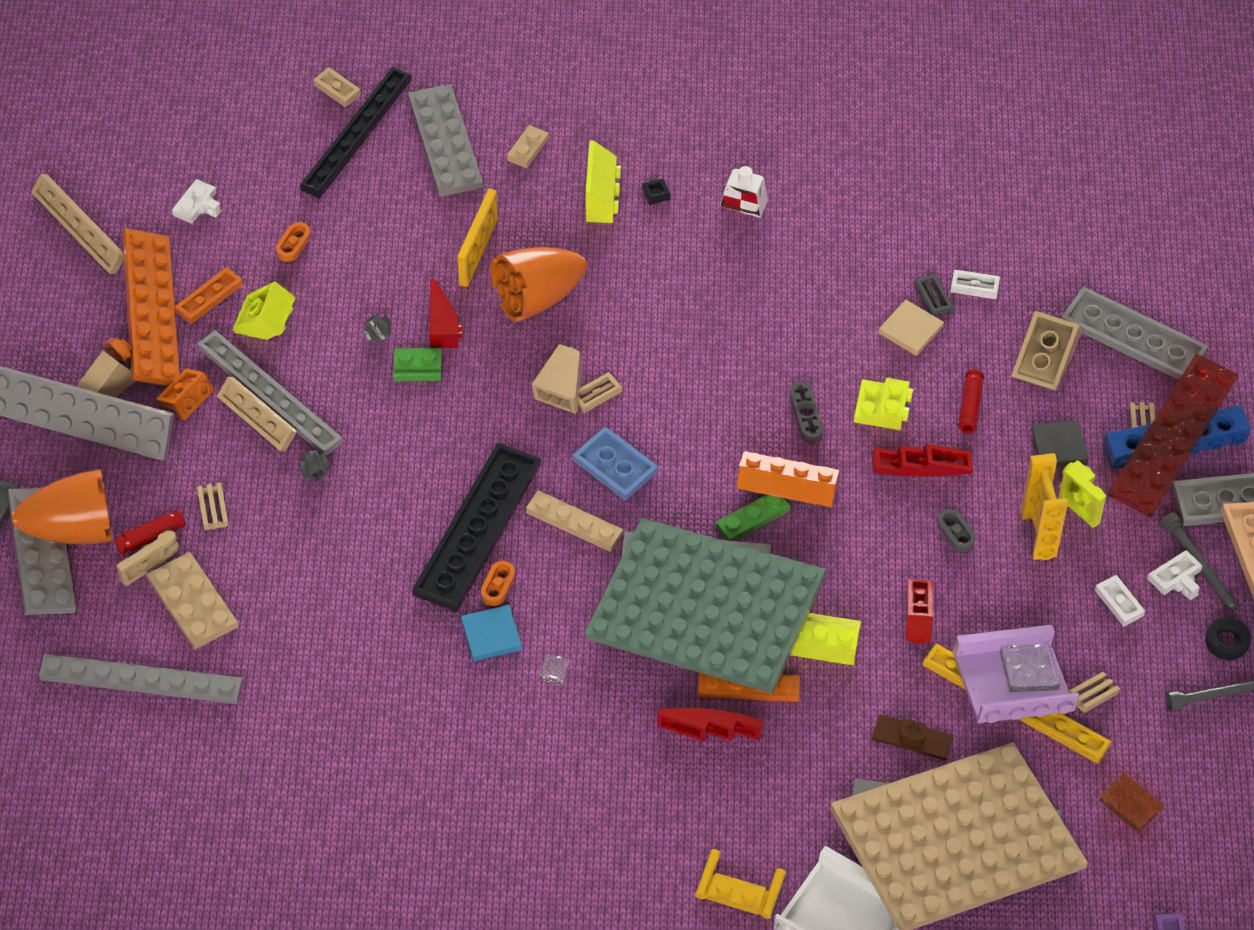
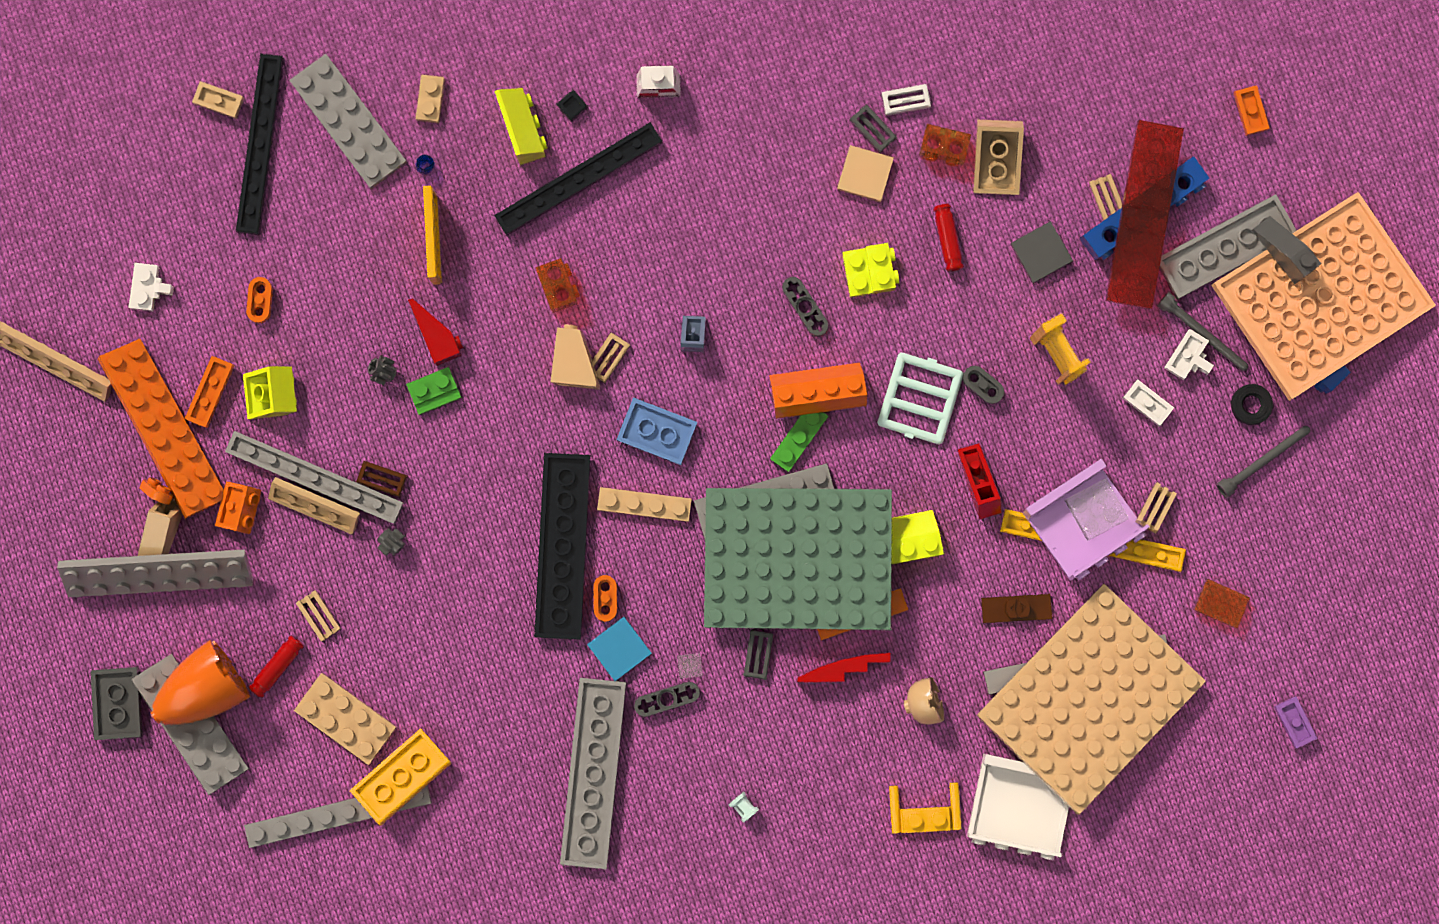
camera: 20 degrees left, 30 degrees up
tan hinge [116,530,179,586] -> none
orange cylinder [490,247,587,322] -> none
red slope [871,444,973,477] -> none
neon yellow plate [1058,460,1106,528] -> none
light grey plate [1061,286,1208,383] -> none
none -> yellow tile [350,728,452,826]
none -> reddish brown tile [356,461,408,497]
none -> clear blue hinge [415,155,435,175]
none -> black plate [494,122,663,236]
none -> clear orange brick [535,258,580,314]
none -> light grey plate [560,678,626,869]
none -> dark grey beam [634,682,700,717]
none -> sand blue slope [681,316,706,352]
none -> light aqua bush [728,792,759,822]
none -> dark grey tile [743,630,773,680]
none -> light aqua bar [877,353,963,445]
none -> tan cylinder [904,677,944,725]
none -> clear orange brick [919,124,971,167]

